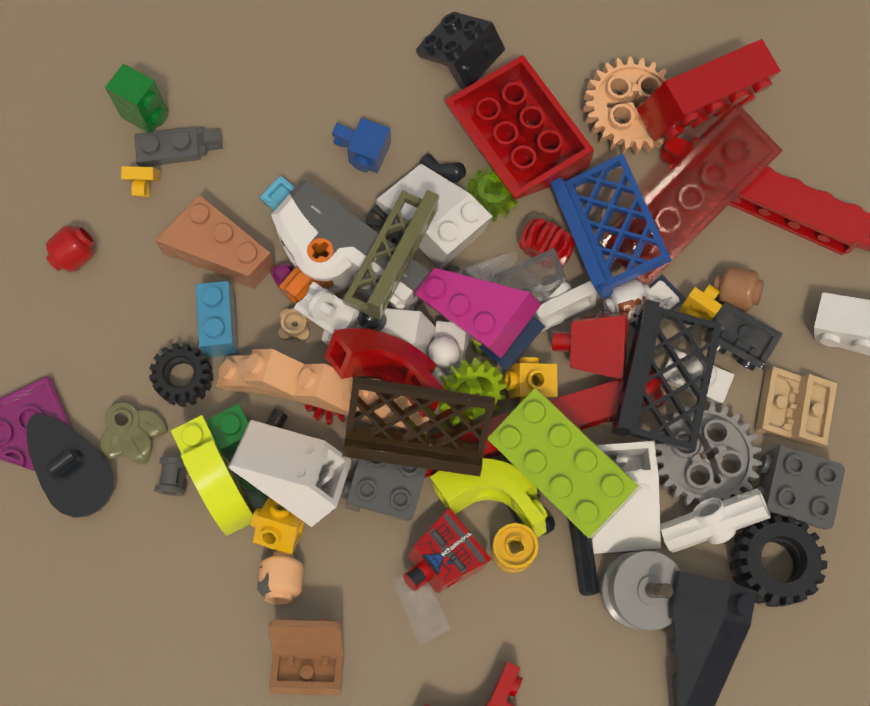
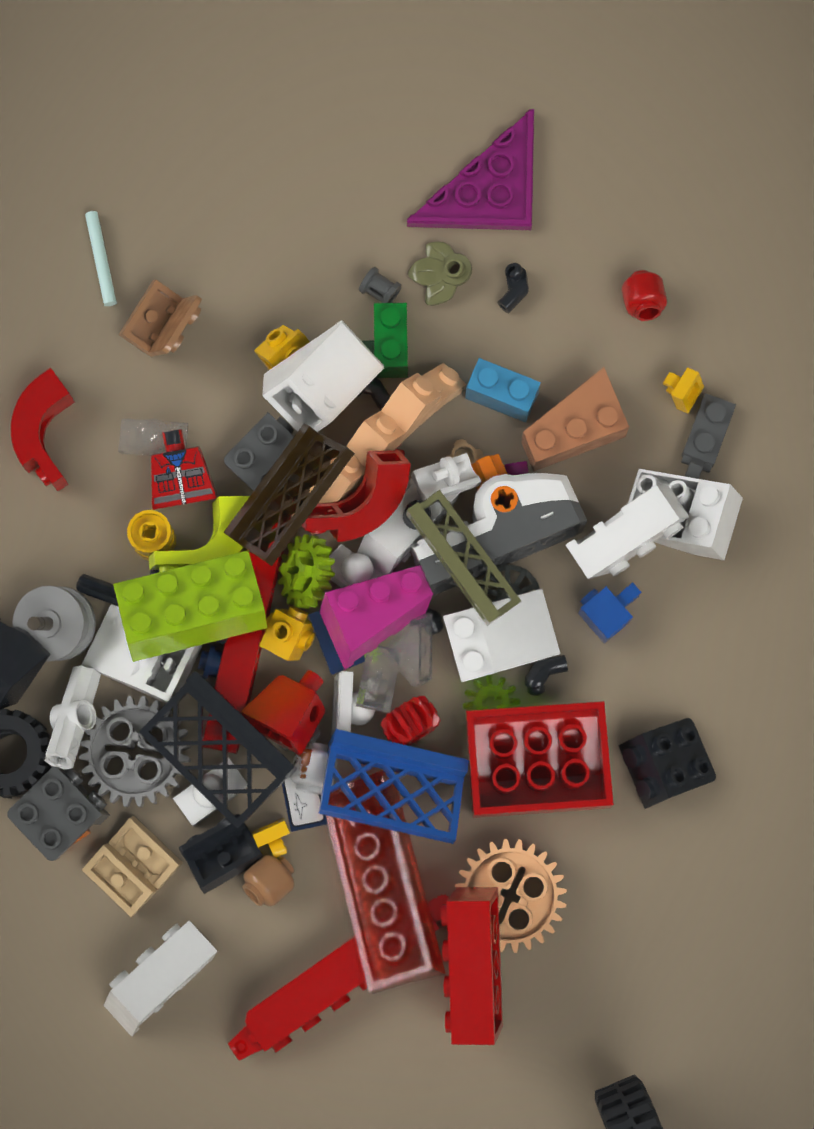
camera: 120 degrees right, 5 degrees up
black shield [27,414,114,518] -> none
green brick [105,63,168,133] -> none
black tyre [149,343,214,407] -> none
neon yellow arch [171,415,254,536] -> none
light nougat head [257,551,304,605] -> none
medium azure tile [260,175,295,212] -> none
none -> dark blue plate [198,645,223,679]
none -> black arm [497,263,529,313]
none -> white wedge [566,483,689,579]
none -> white slope [628,469,743,560]

